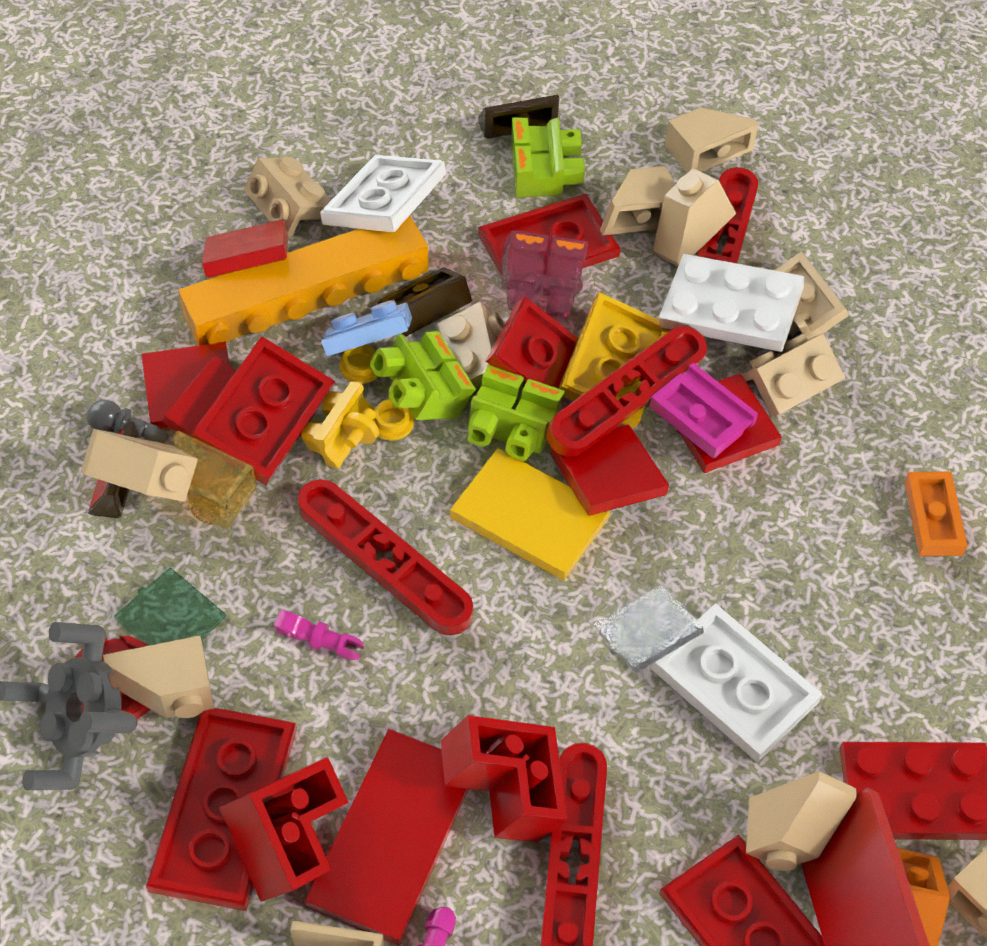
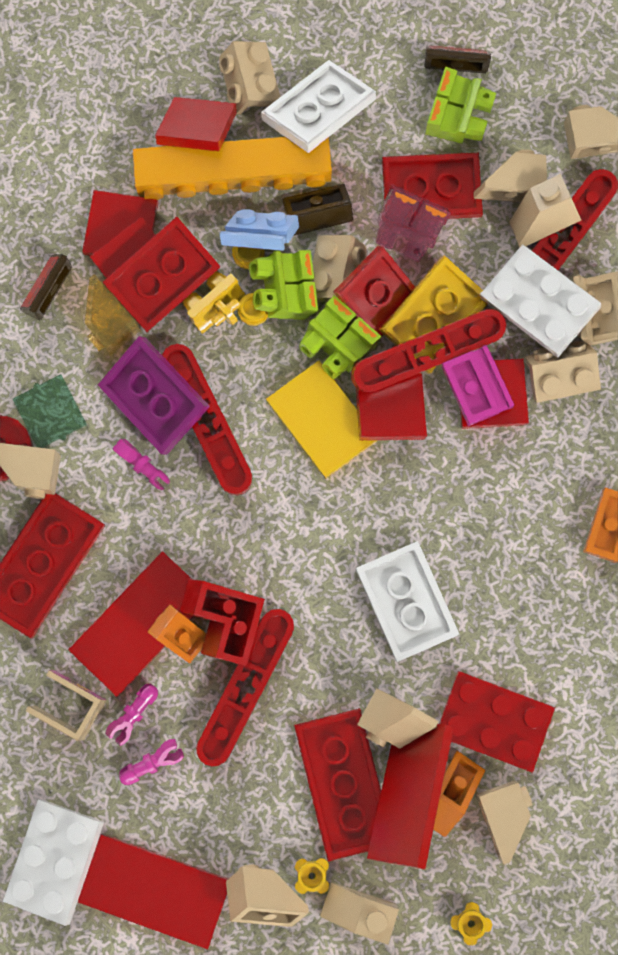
camera: 25 degrees right, 25 degrees up
tan slope [81,428,198,502] -> none
dark grey bar [87,399,169,442] -> none
red brick [219,757,349,902] -> none
clear piece [594,585,704,673] -> none
none -> magenta plate [98,336,210,455]
none -> orange plate [148,605,206,664]

